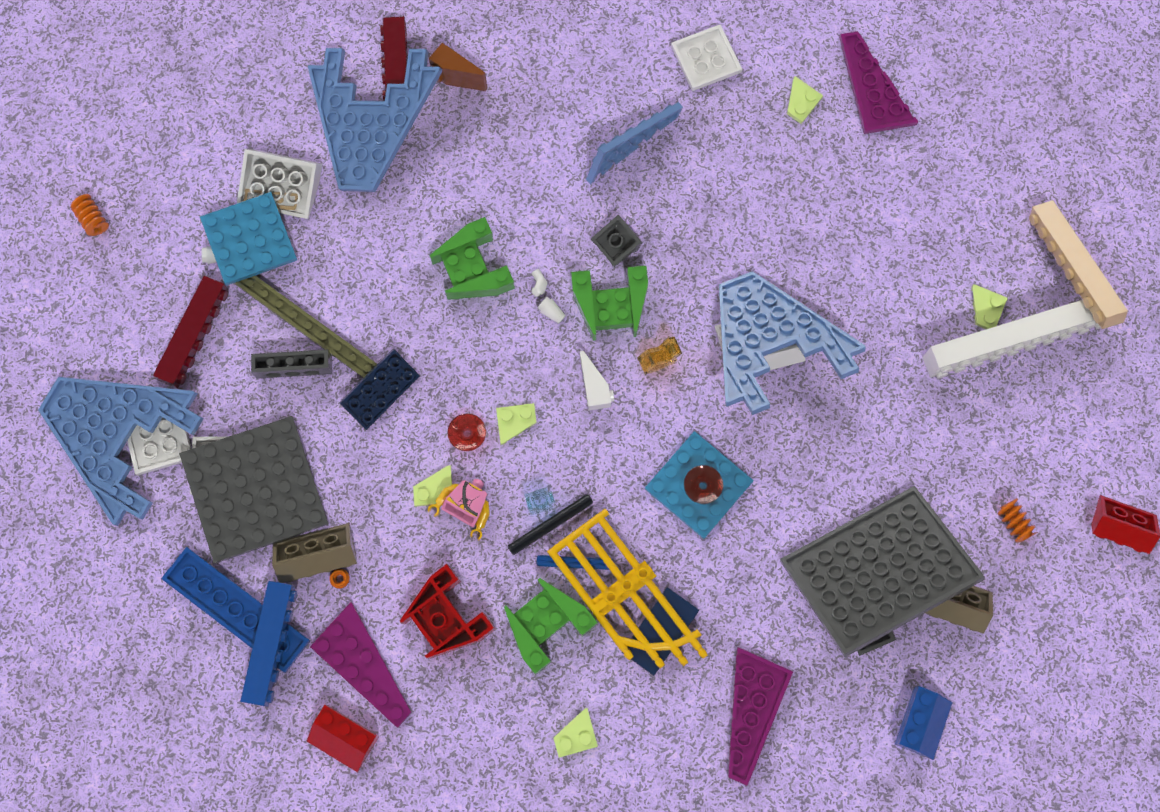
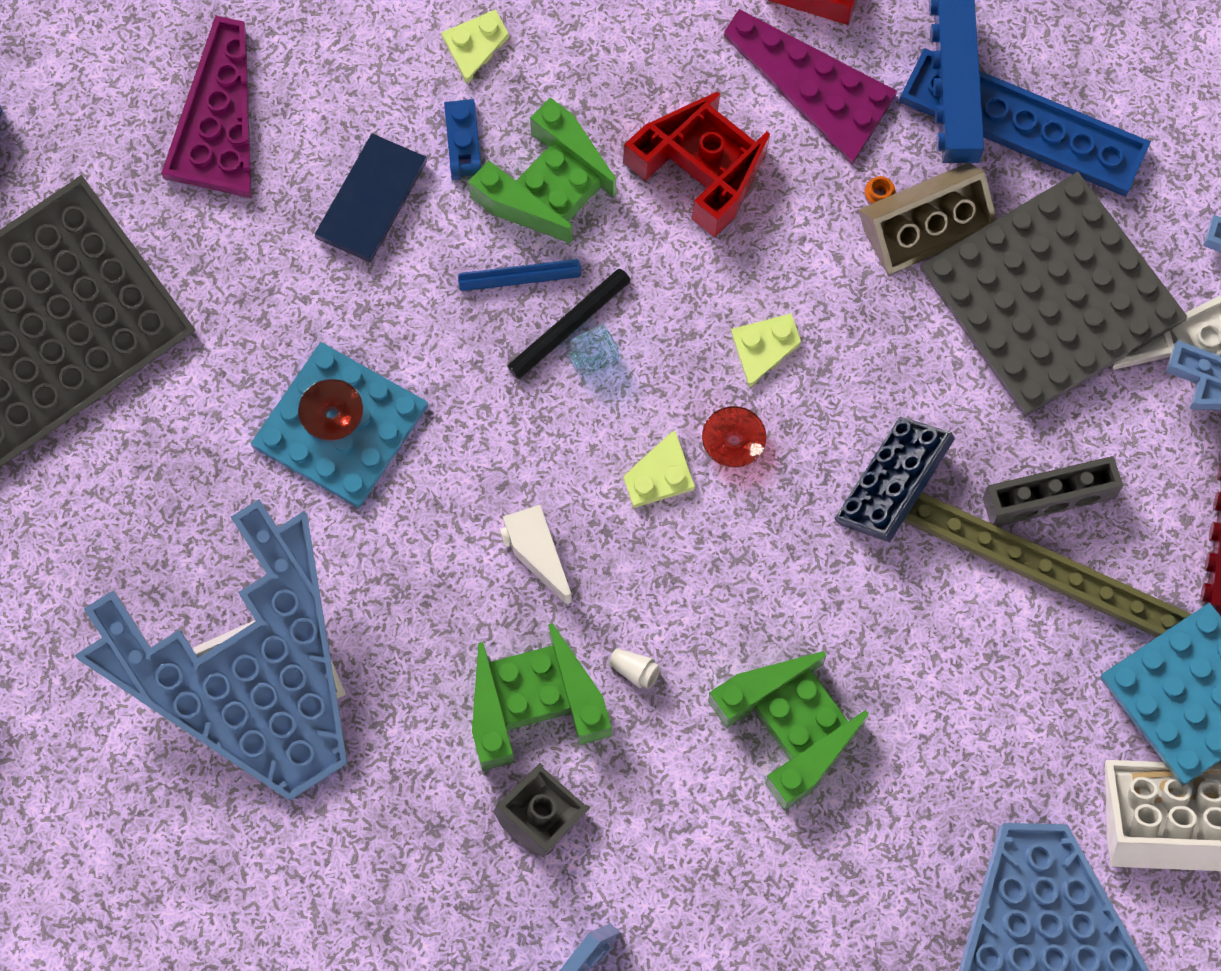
camera: 170 degrees right, 5 degrees down
torso [428,479,490,540] -> none
white arm [532,269,547,297] -> none
yellow piece [547,508,708,669] -> none
clear yellow brick [637,337,682,374] -> none
none -> blue plate [444,99,481,180]

